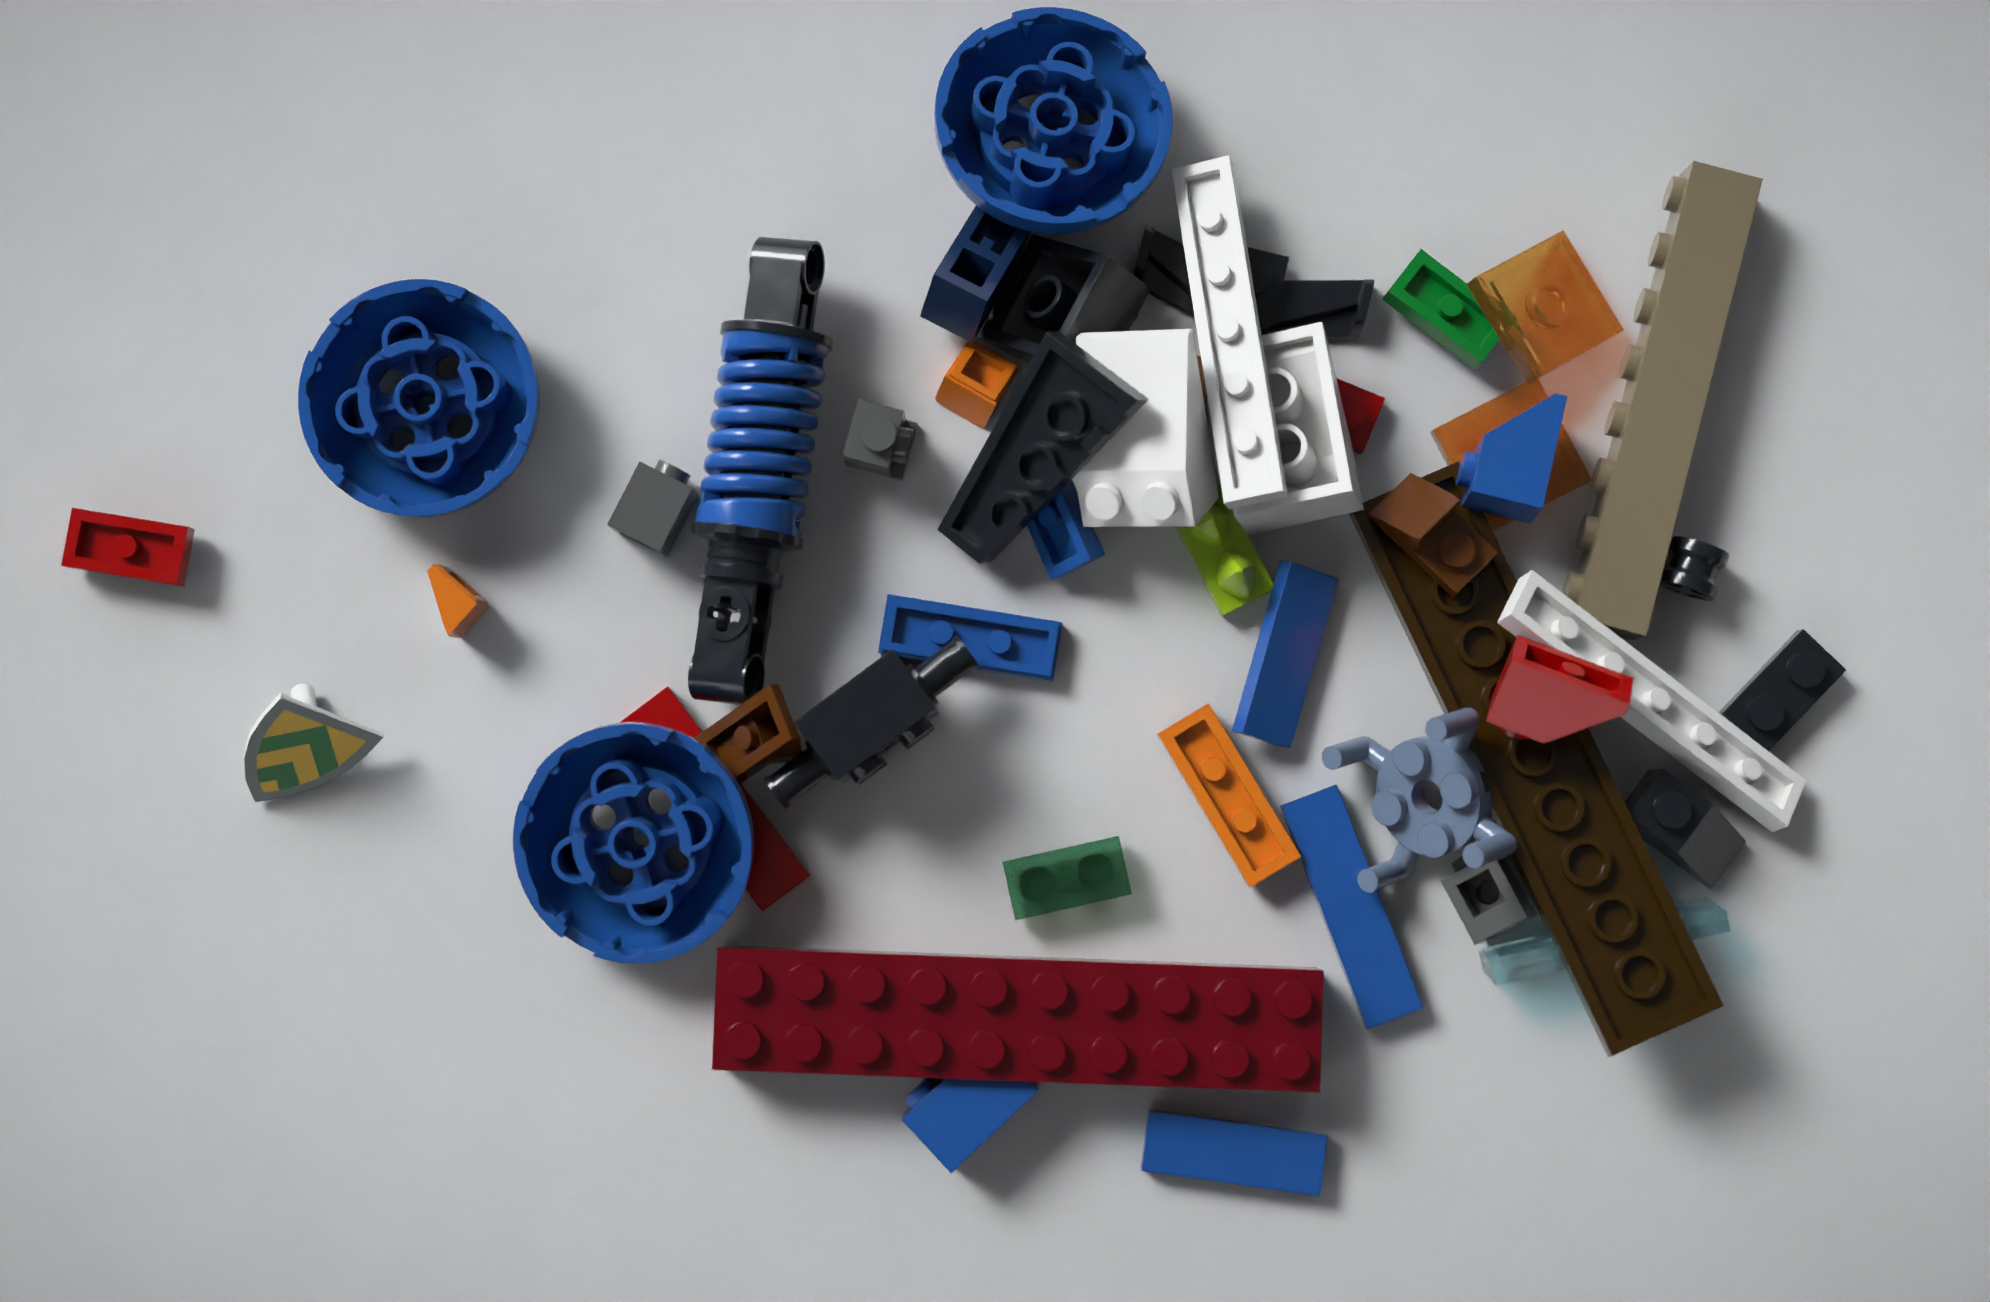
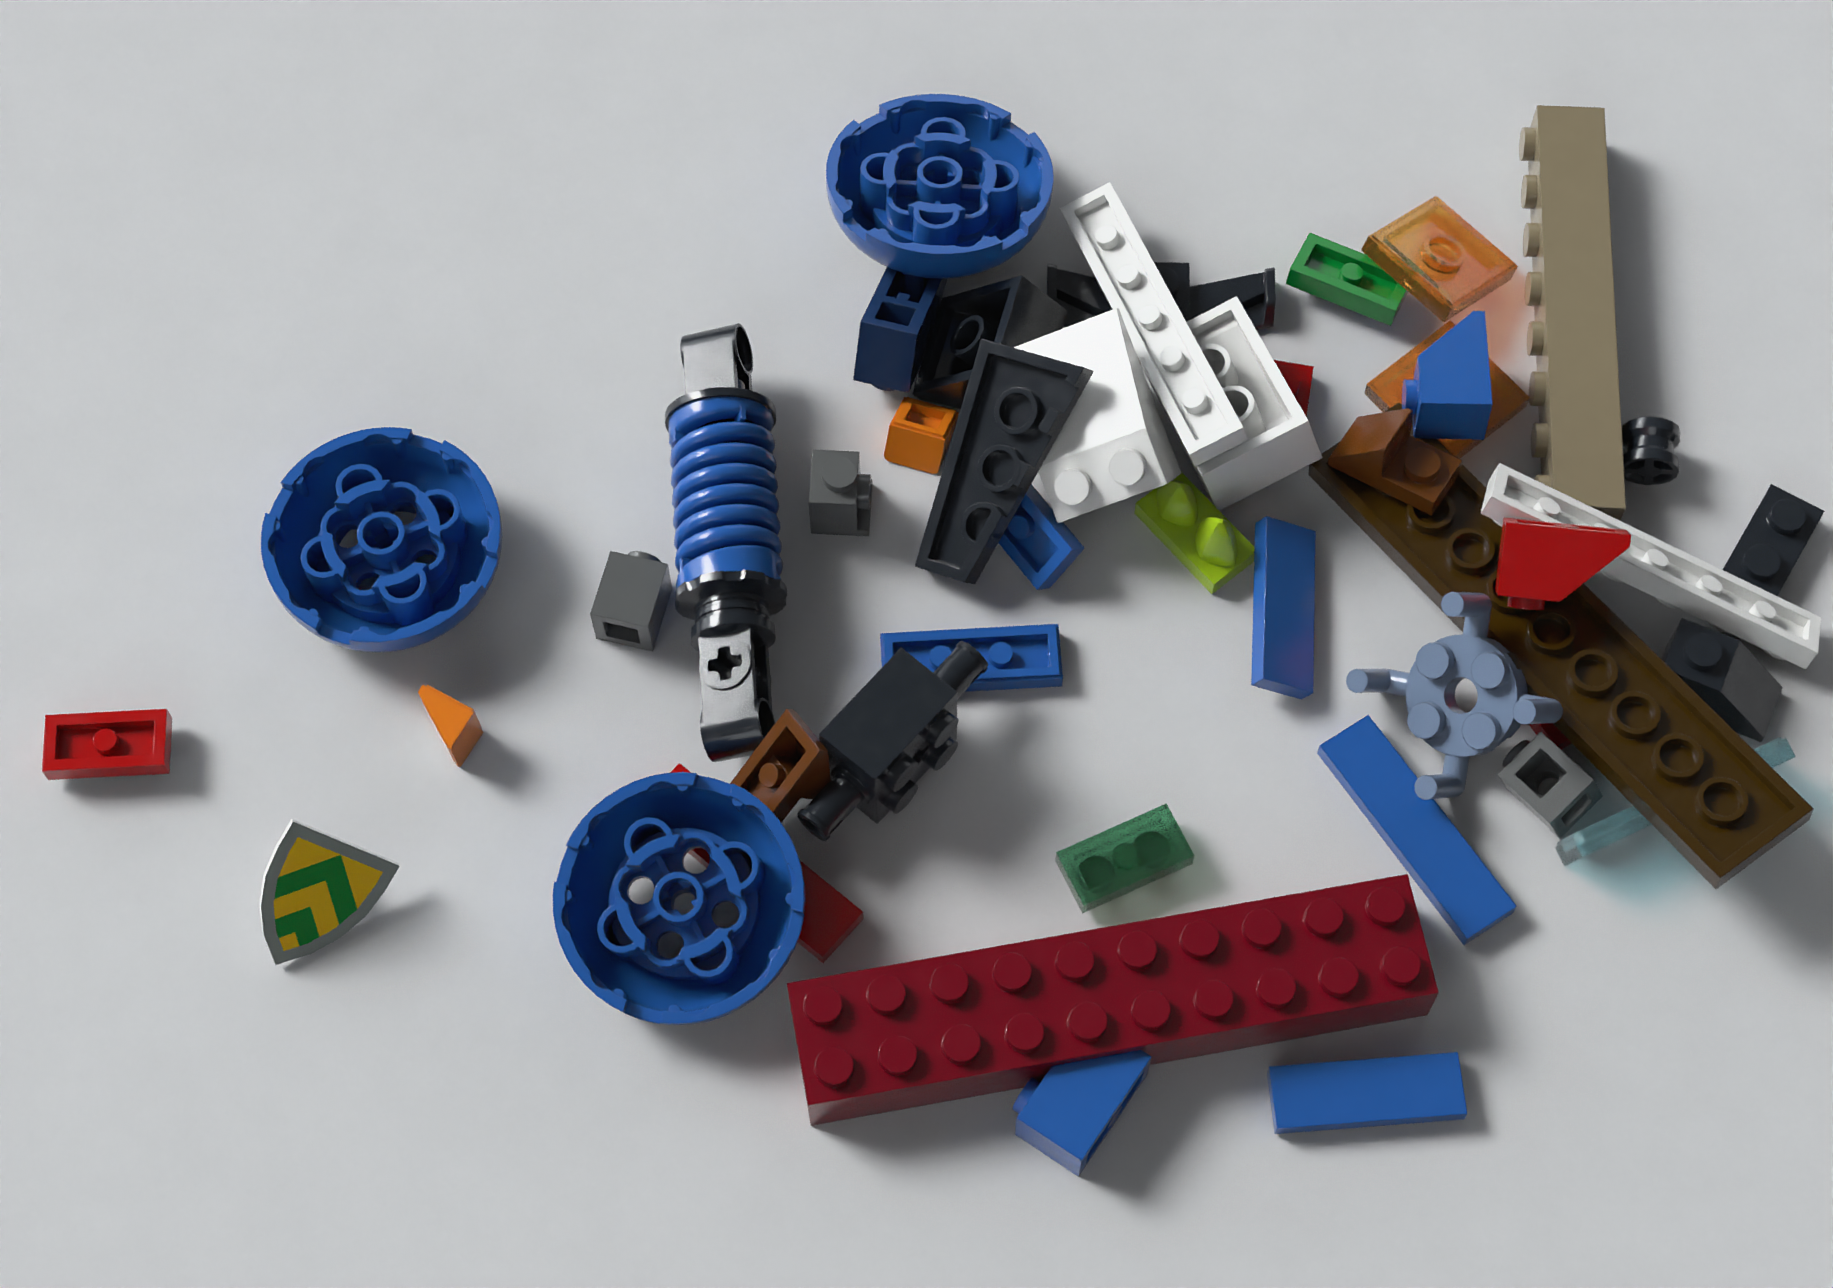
camera: 15 degrees left, 20 degrees down
orange plate [1156,703,1301,887] -> none

